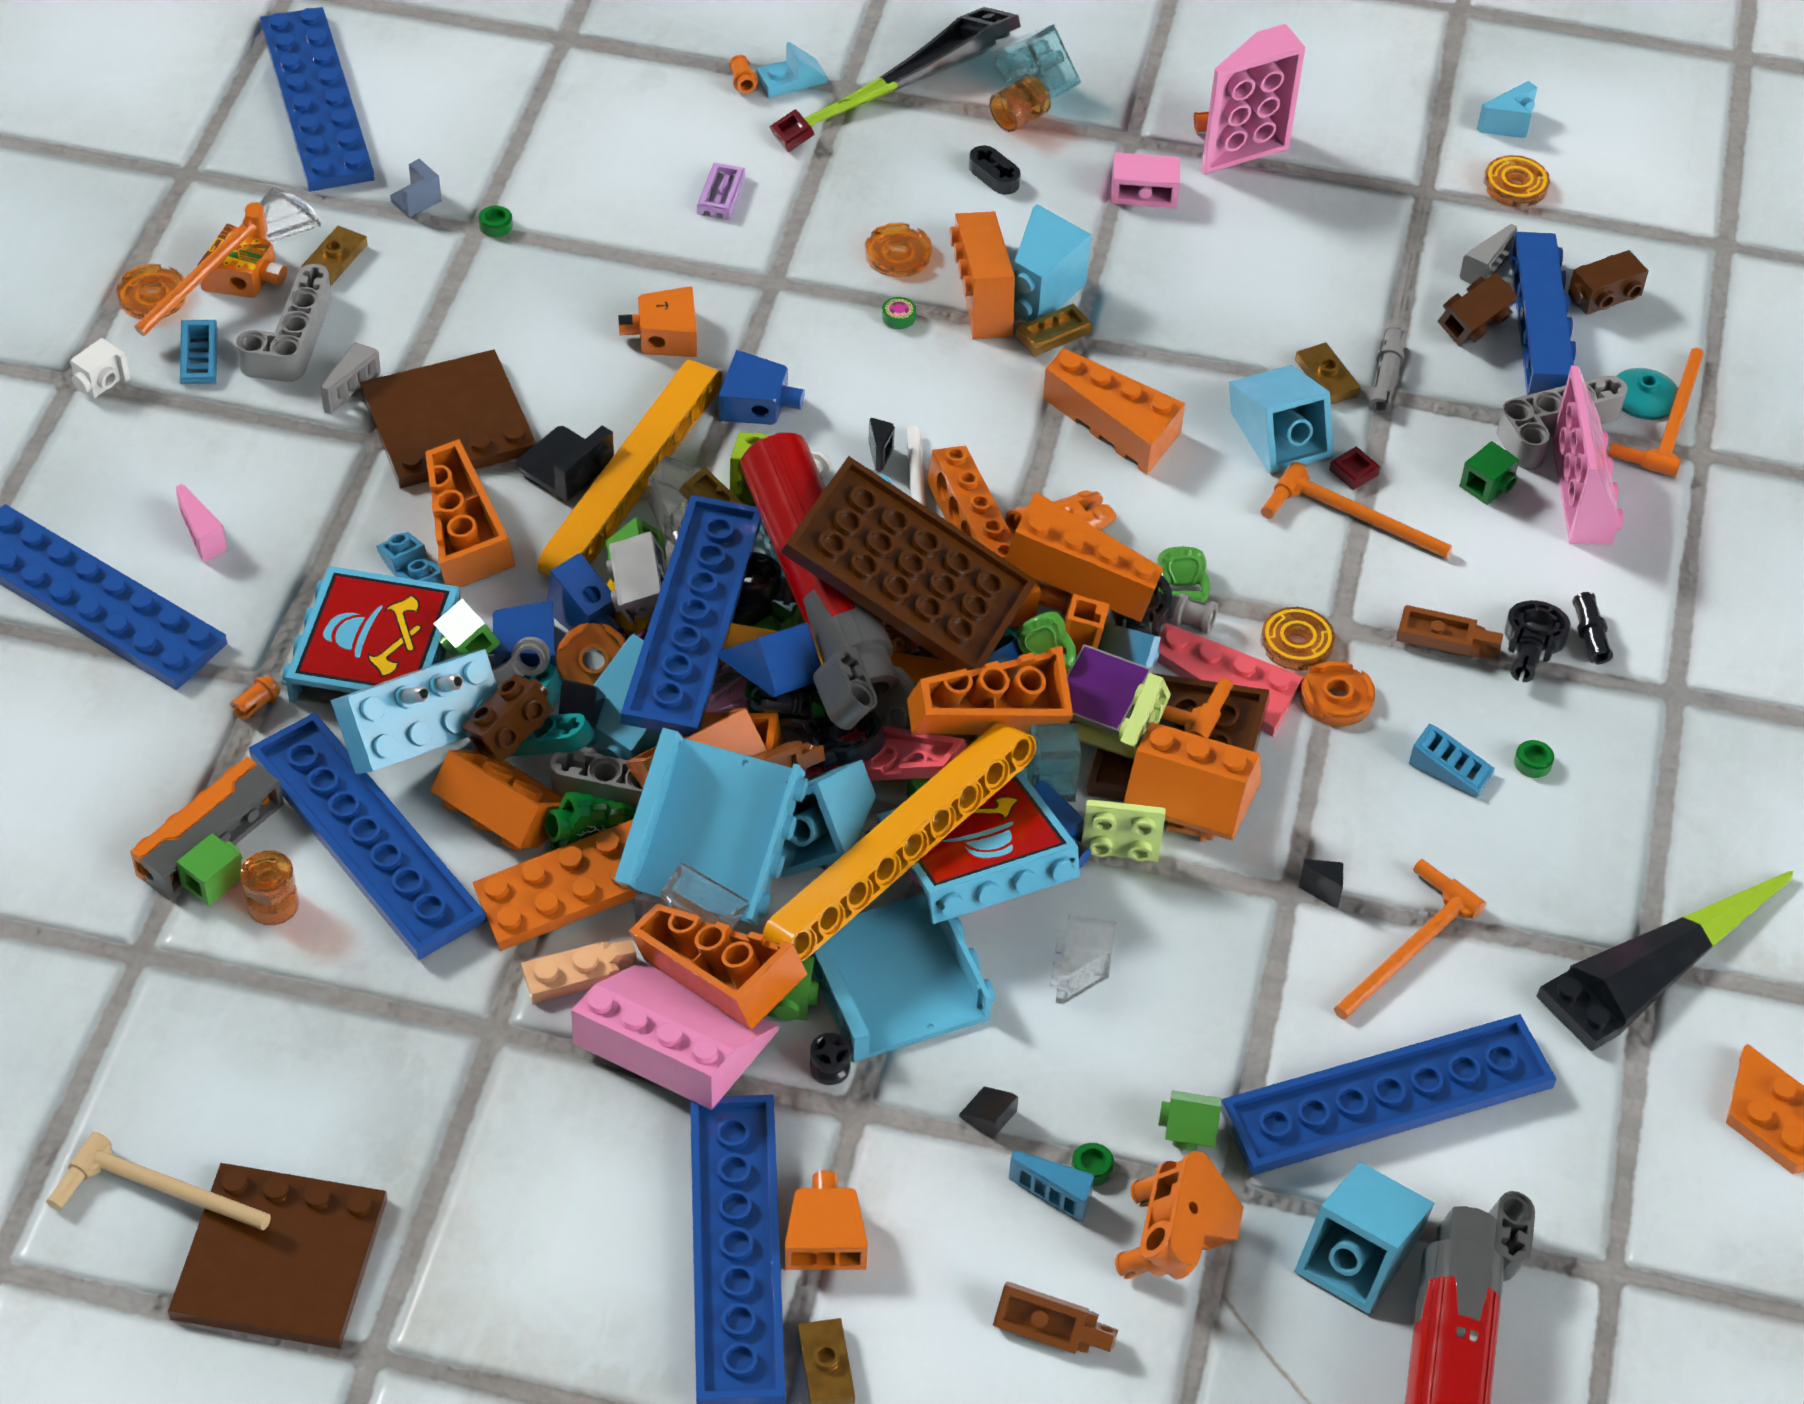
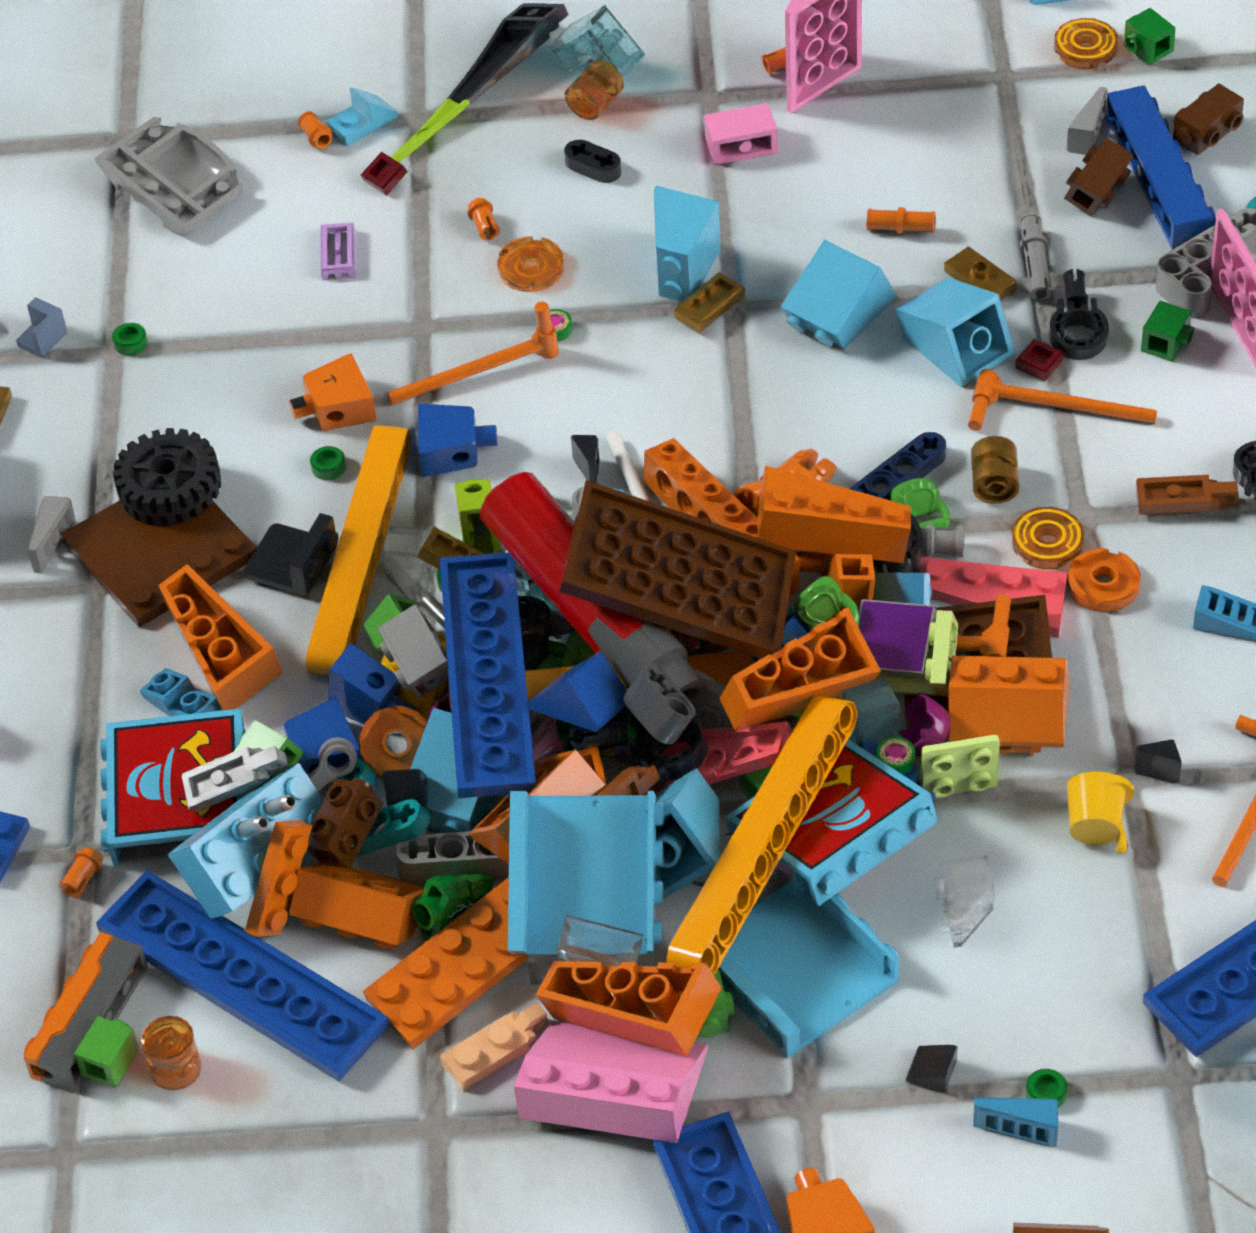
camera: 10 degrees left, 0 degrees up
black wheel [810,1033,851,1085] -> none
orange wedge [949,211,1015,339] -> none
orange wedge [1043,348,1185,475] -> none
orange piece [1115,1151,1244,1280] -> none
bright green brick [1158,1090,1221,1150] -> none
none -> light grey slope [95,117,243,235]
none -> black wheel [113,428,222,526]
none -> light grey hinge [182,746,288,813]
none -> orange plate [245,820,312,937]
none -> green tile [310,446,346,480]
none -> orange bar [387,301,559,405]
none -> orange pin [467,198,500,241]
none -> medium azure slope [781,239,896,349]
none -> dark blue beam [849,432,946,501]
none -> orange pin [866,207,936,234]
none -> tile [876,737,915,775]
none -> magenta hair [899,694,950,757]
none -> pearl gold wheel [971,436,1020,504]
none -> black pin [1049,269,1109,360]
none -> yellow hat [1067,771,1134,854]
none -> green brick [1124,8,1176,65]

